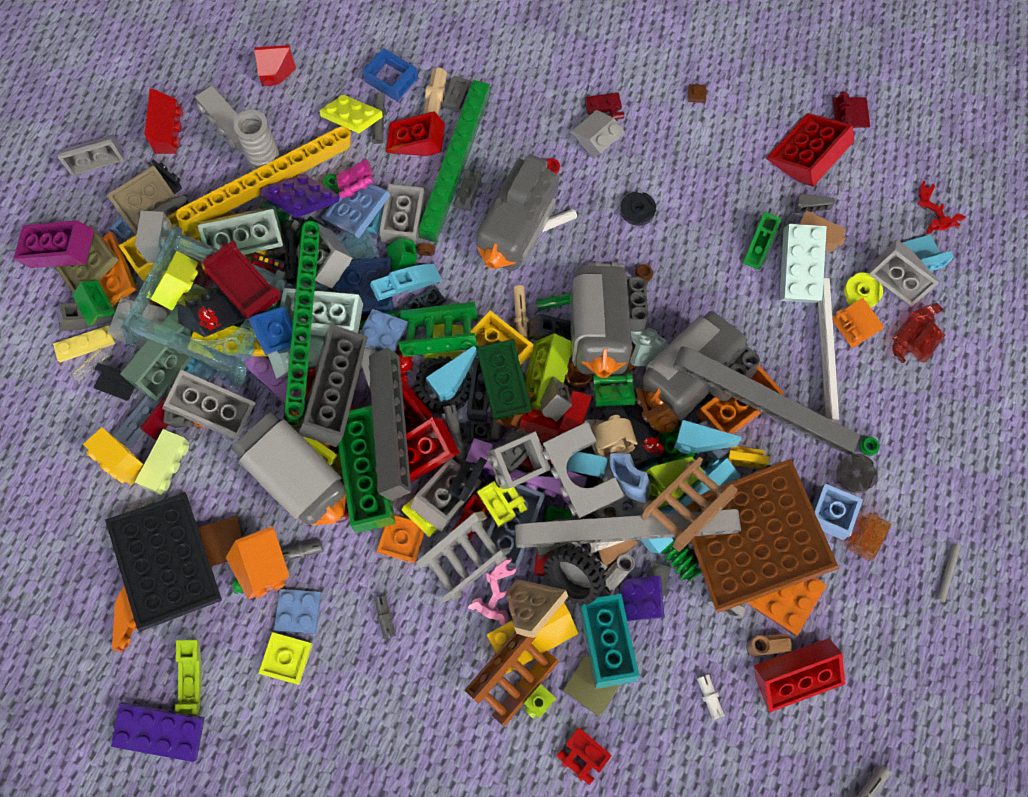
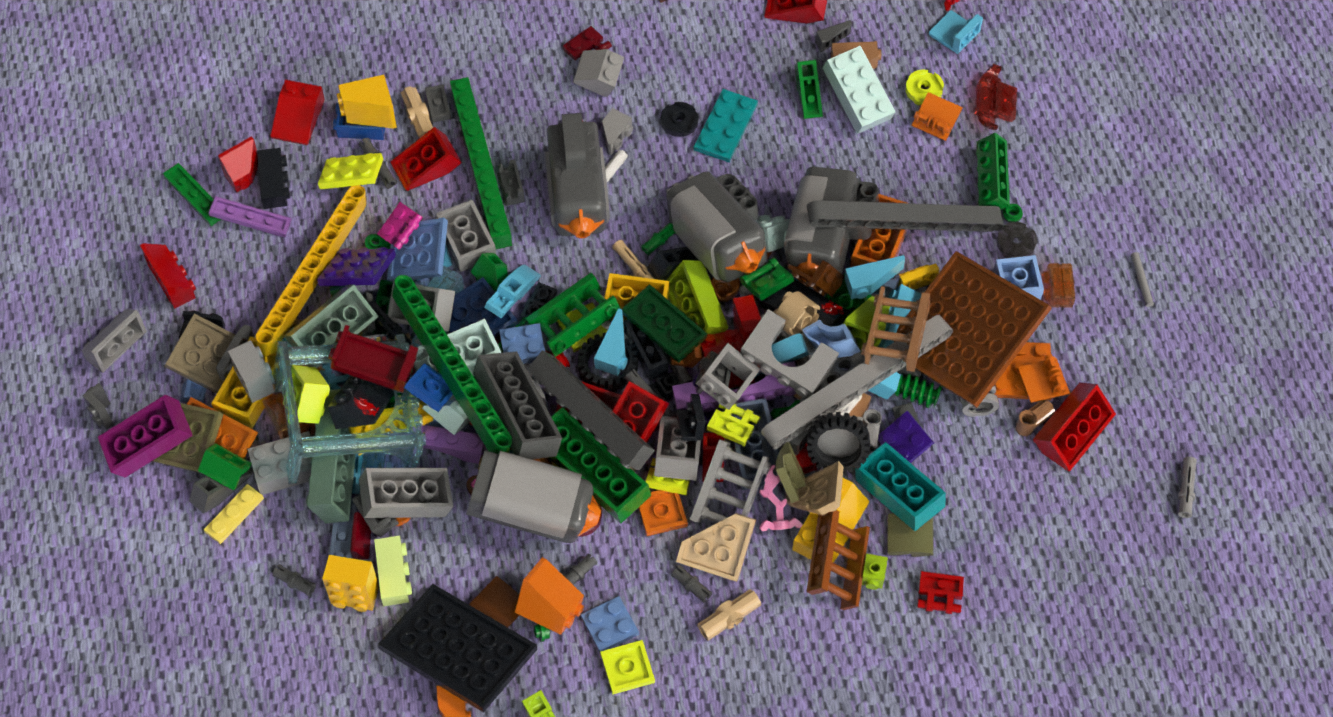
camera: 30 degrees left, 10 degrees down
clear pin [70,348,109,383] -> none
black panel [94,363,135,401] -> none
light grey brick [195,86,243,152] -> none
light grey piece [233,110,280,178] -> none
reddish brown tile [417,243,436,256] -> none
dark grey slope [540,376,572,421] -> none
reddish brown plate [635,264,653,282] -> none
white pin [697,675,725,720] -> none
white tile [818,278,839,422] -> none
light grey slope [869,240,940,306] -> none
none -> dark grey bracket [82,383,114,429]
none -> green plate [163,163,221,226]
none -> medium lavender tile [209,196,292,237]
none -> black brick [257,148,290,209]
none -> red slope [270,79,325,145]
none -> dark grey pin [273,564,316,596]
none -> yellow slope [336,74,397,129]
none -> light grey slope [602,108,633,155]
none -> tan plate [676,513,756,582]
none -> teal plate [694,89,758,163]
none -> tan piece [697,589,761,641]
none -> olive slope [776,442,806,503]
none -> green brick [976,133,1010,210]
none -> orange hinge [1017,354,1070,403]

